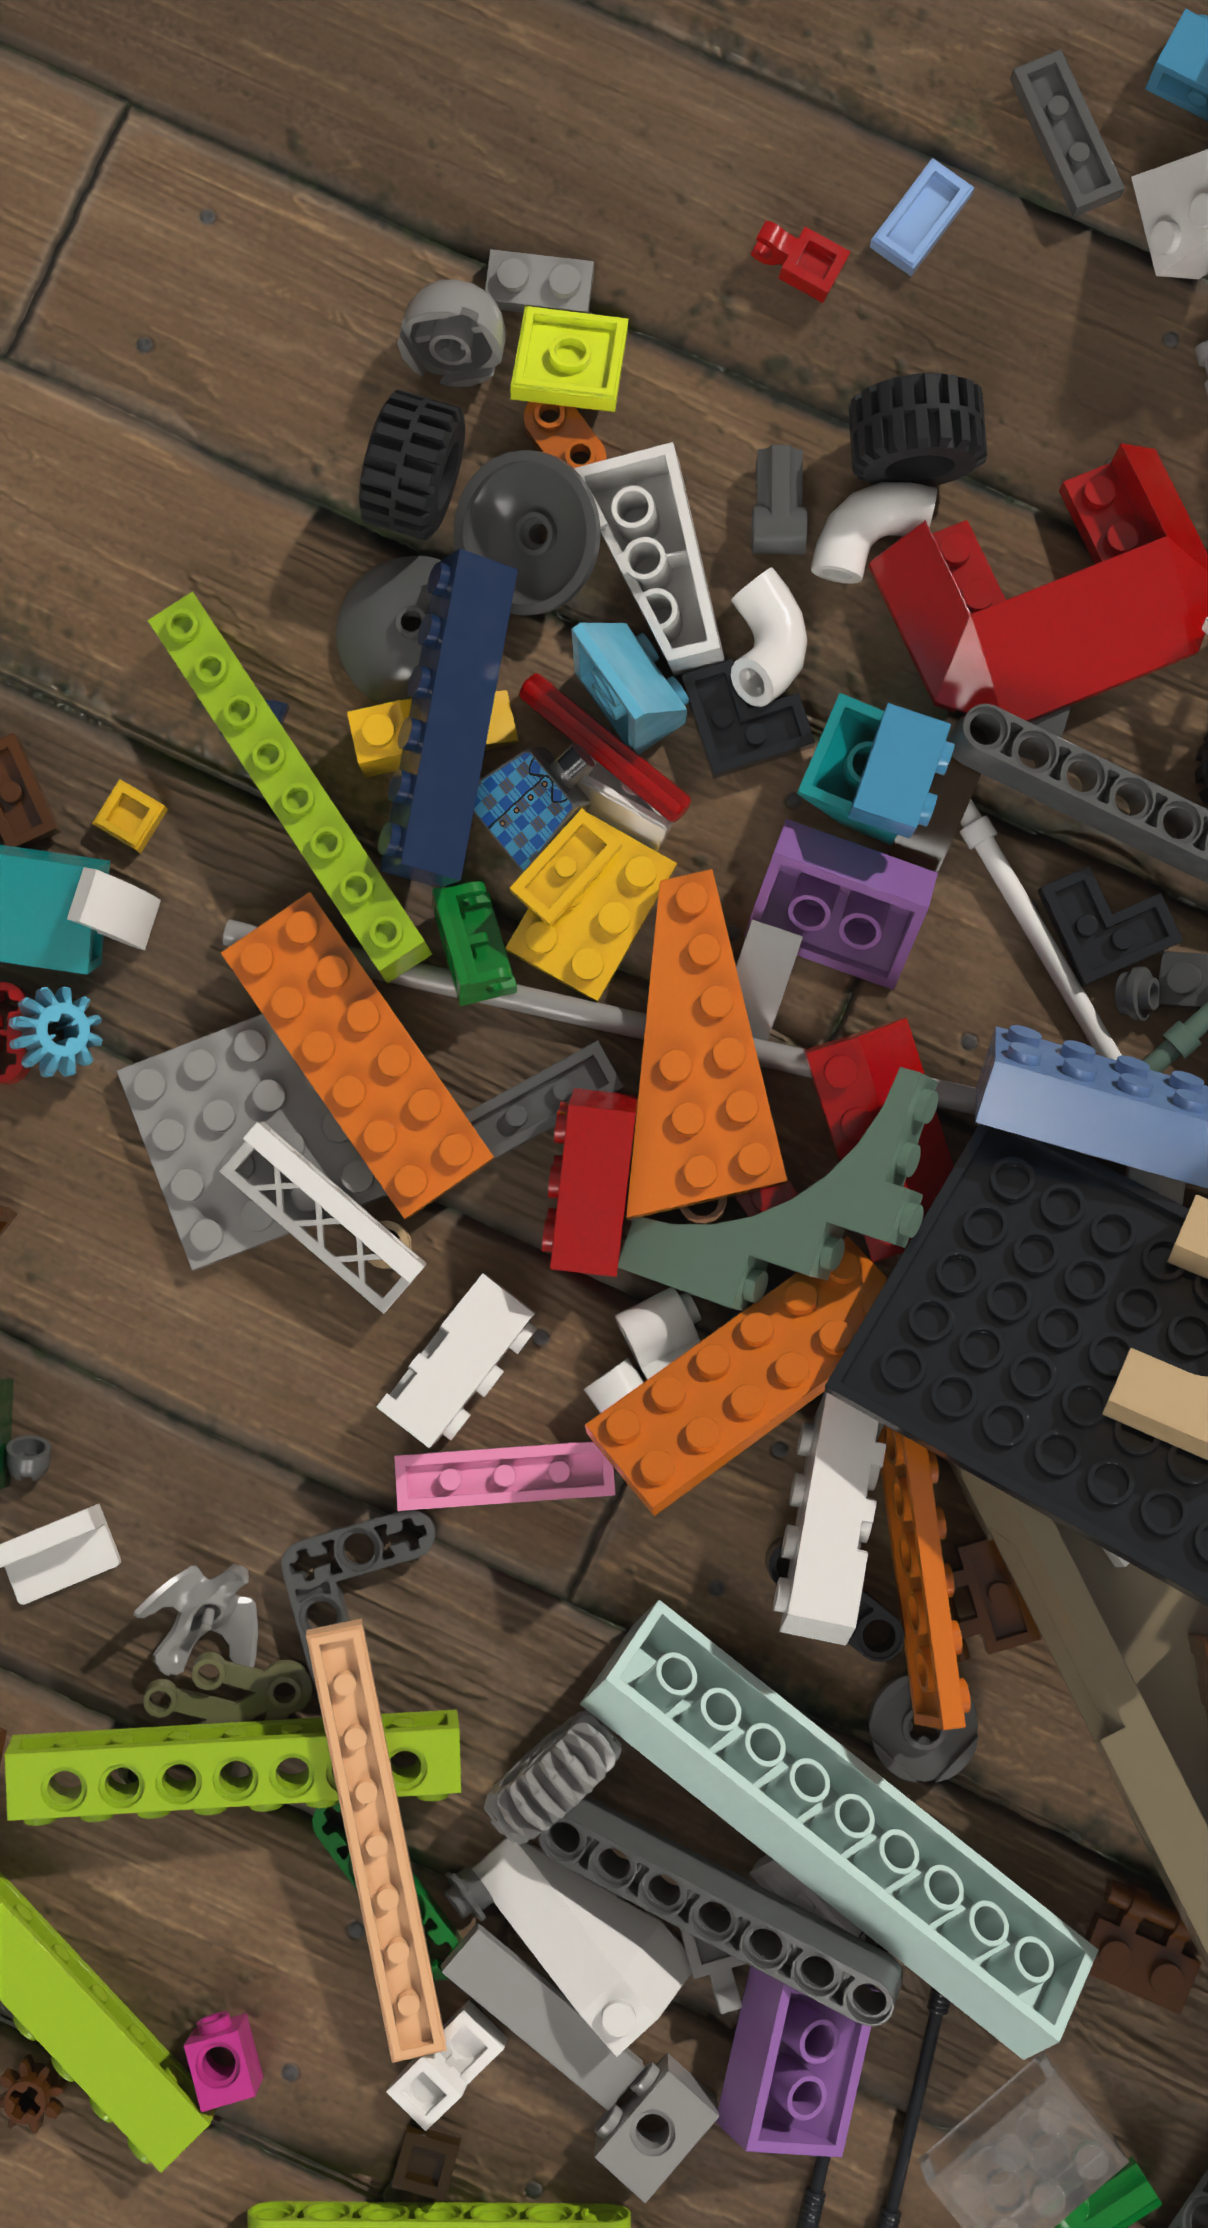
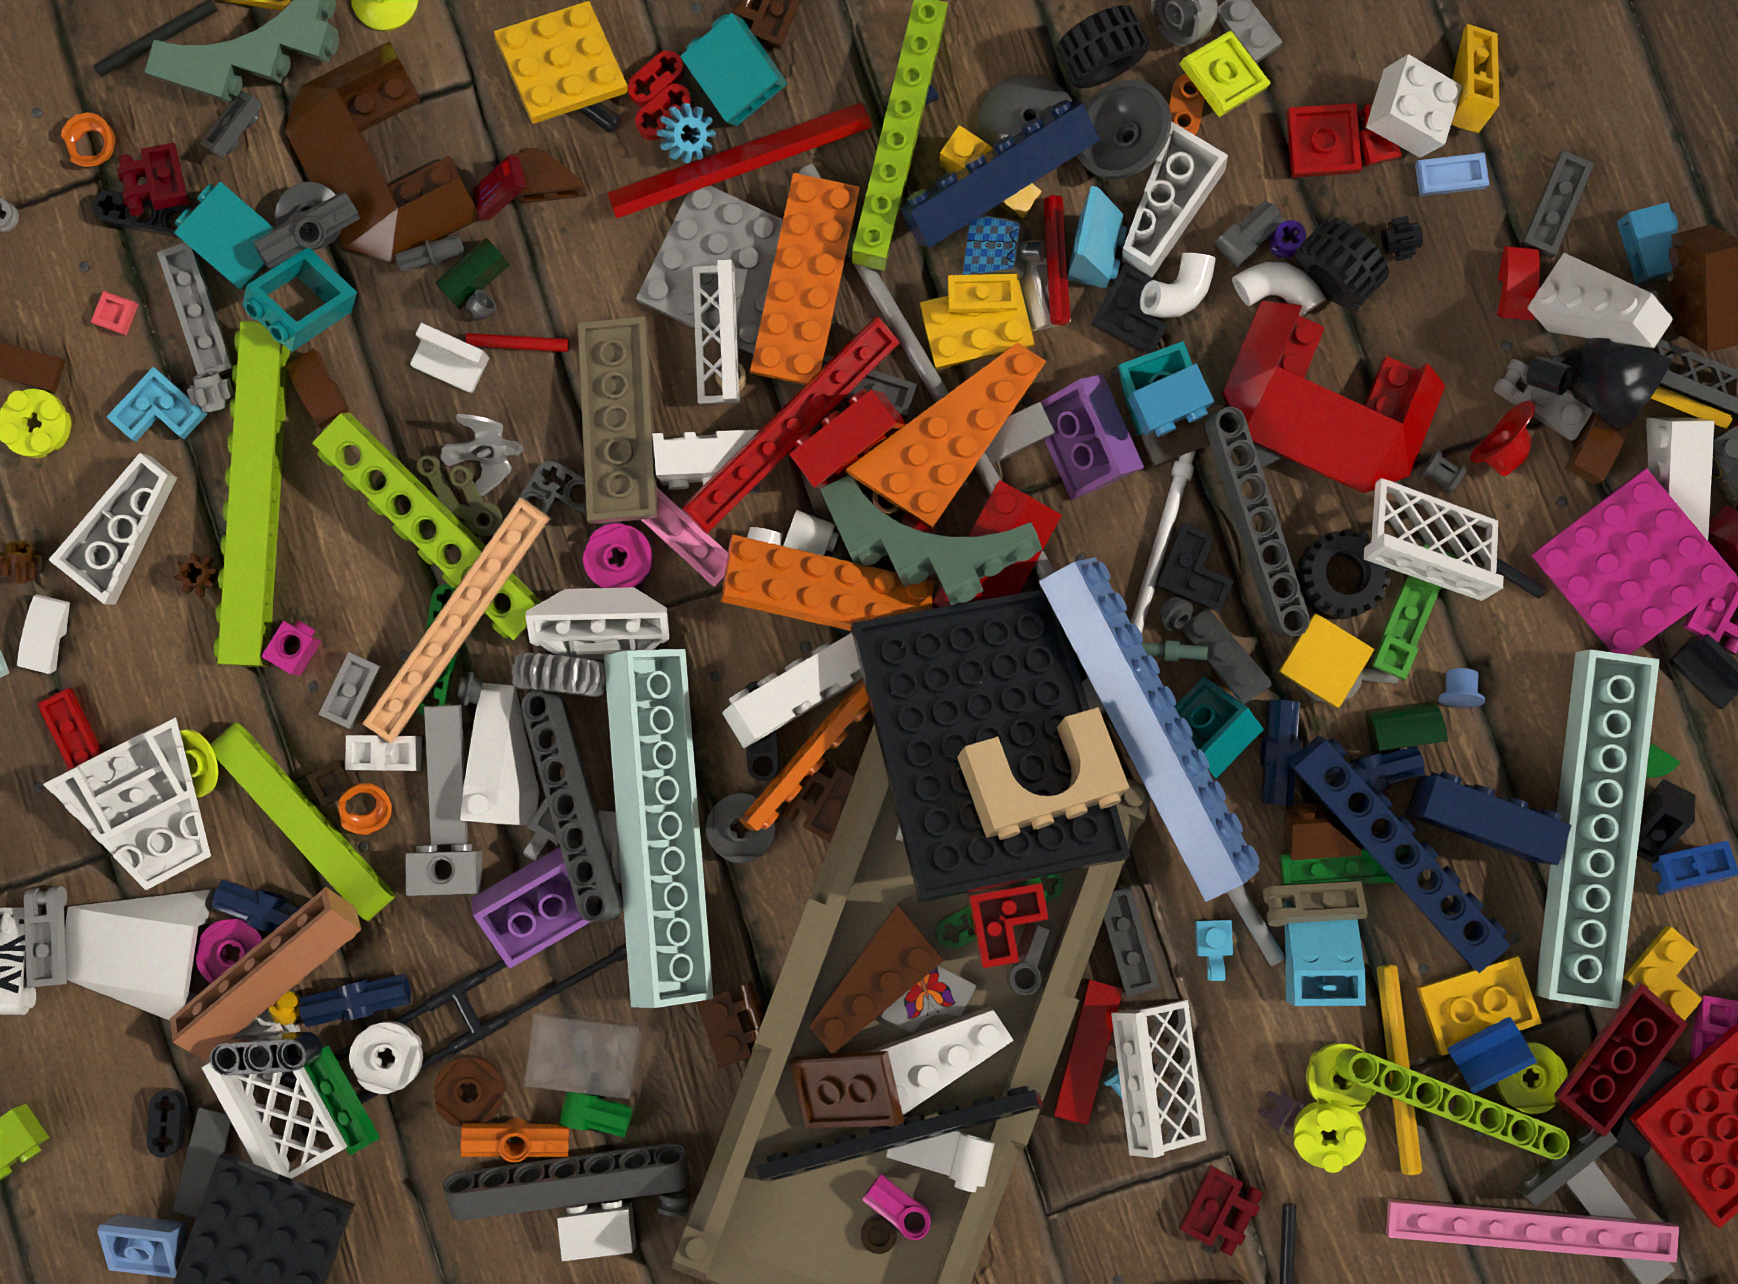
camera: 40 degrees right, 0 degrees up
white slope [67,867,161,950] -> none
yellow tile [92,779,168,854] -> none
green hinge [432,881,517,1006] -> none
none -> light grey plate [318,652,383,729]
none -> orange piece [338,783,392,835]
none -> red bar [466,333,570,352]
none -> white wedge [525,587,669,660]
none -> dark tan plate [578,316,658,524]
none -> dark pink plate [583,523,653,588]
none -> red tile [607,102,872,218]
none -> red tile [681,317,900,534]
none -> dark purple bush [1269,220,1306,259]
none -> red plate [1286,103,1362,178]
none -> white brick [1366,54,1463,158]
none -> black gear [1381,216,1423,261]
none -> yellow slope [1451,24,1500,133]
none -> red slope [1497,246,1540,321]

